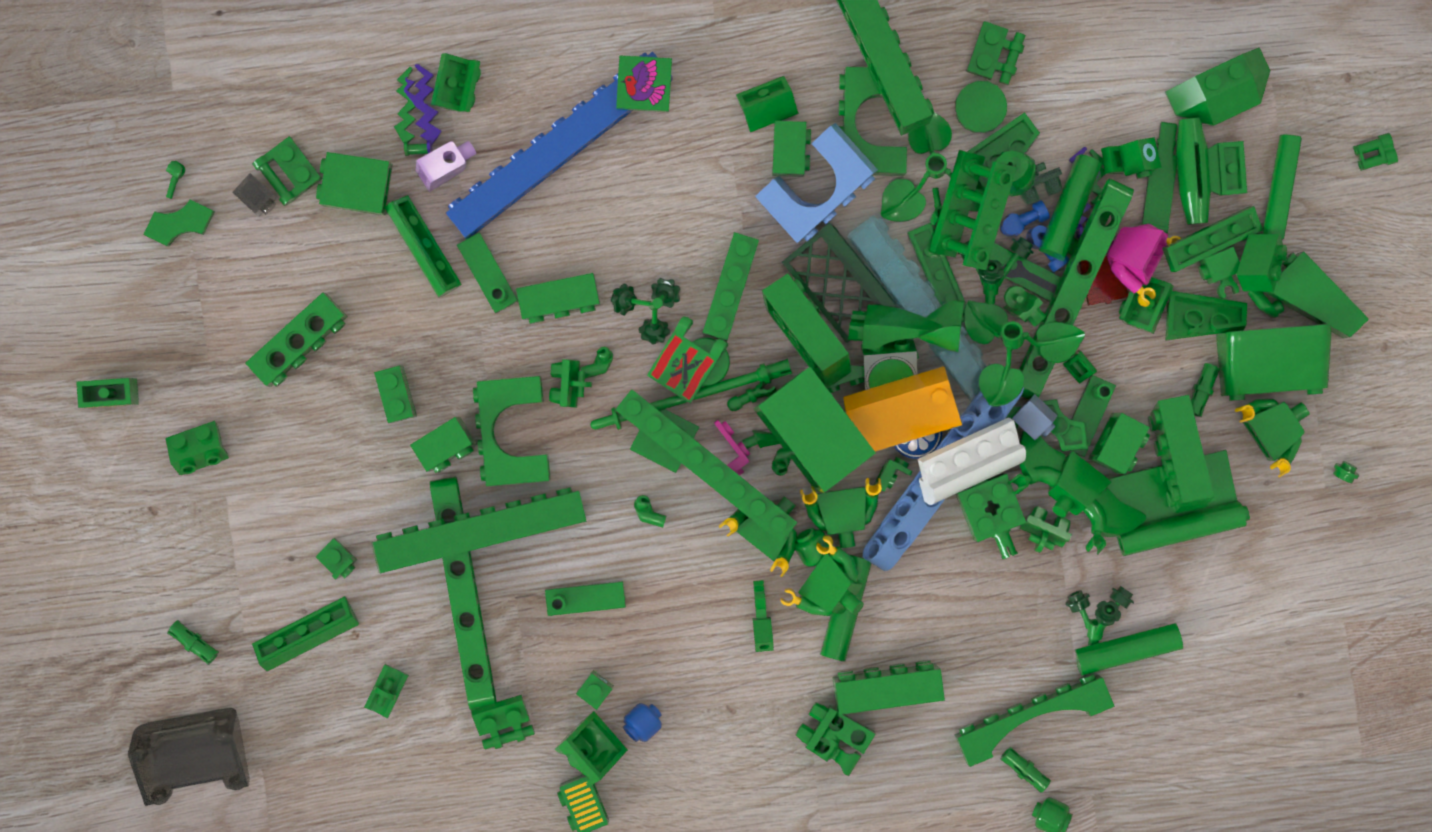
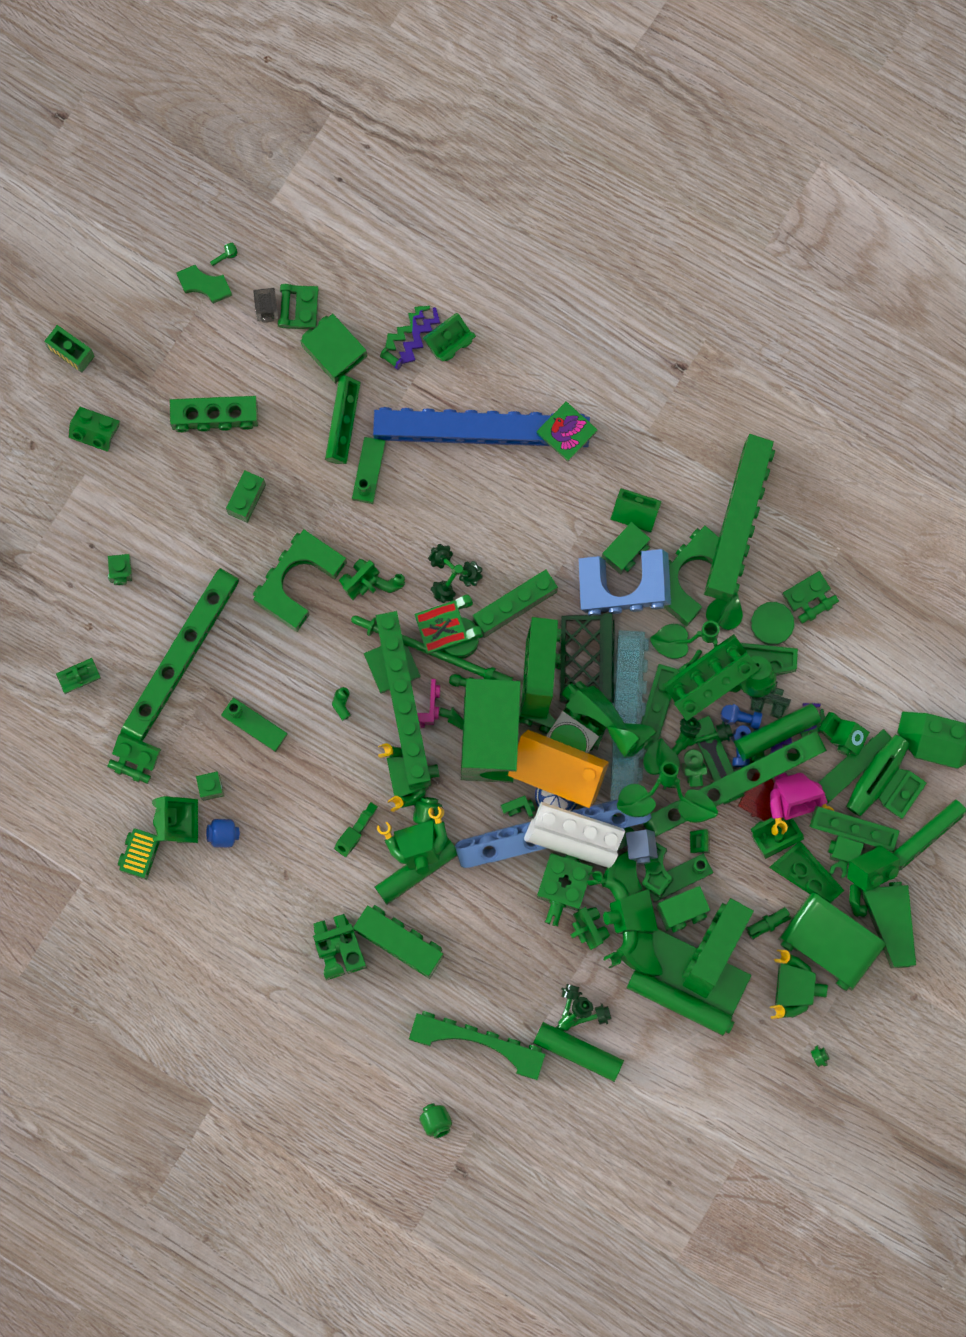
camera: 35 degrees right, 10 degrees down
green slope [252,596,359,671] -> none
green brick [371,487,587,574] -> none
green brick [410,417,477,473] -> none
lavender torso [415,141,476,192] -> none
green brick [516,273,601,324] -> none
green arm [772,448,796,476] -> none
green torso [800,478,882,548] -> none
green pin [1000,746,1051,793] -> none

